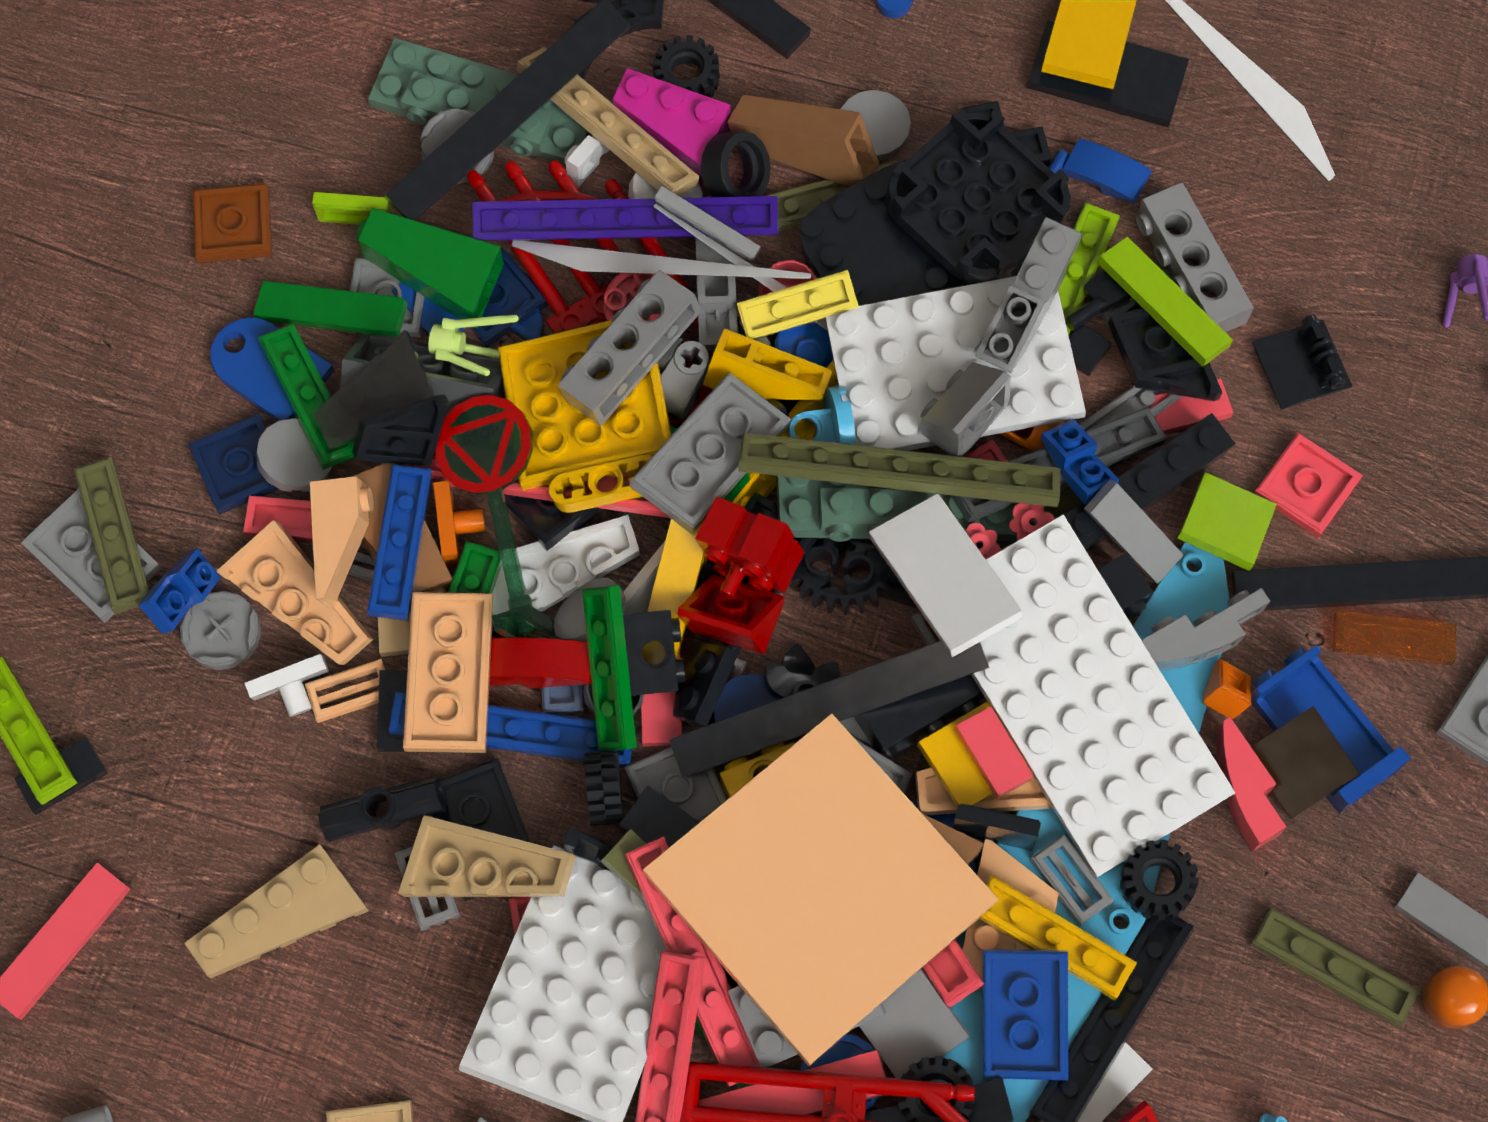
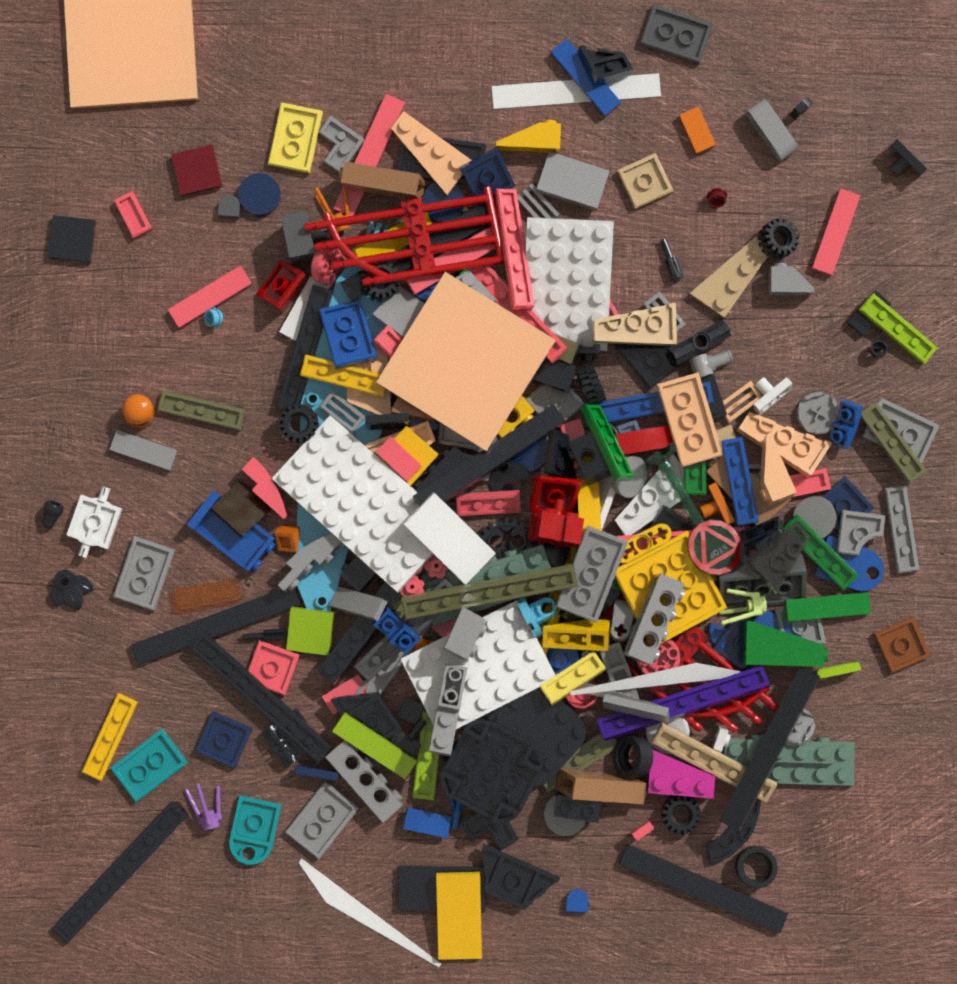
camera: 165 degrees right, 15 degrees up
none -> black tile [189,631,333,763]
none -> dark blue tile [196,711,253,768]
none -> teal tile [229,795,282,865]
none -> black axle [242,628,287,641]
none -> light grey tile [285,781,360,860]
none -> dark blue tile [295,765,340,781]
none -> coral tile [456,490,521,517]
none -> black wing [482,843,560,910]
none -> black brick [554,793,601,823]
none -> coral tile [631,820,654,840]
none -> black axle [661,238,684,281]
none -> light grey pin [688,350,733,379]
none -> dark red plate [706,188,727,208]
none -> black tyre [758,218,800,260]
none -> light grey slope [768,263,814,296]
none -> light grey tile [836,510,885,556]
none -> black hinge [870,340,888,359]
none -> light grey tile [884,485,919,573]

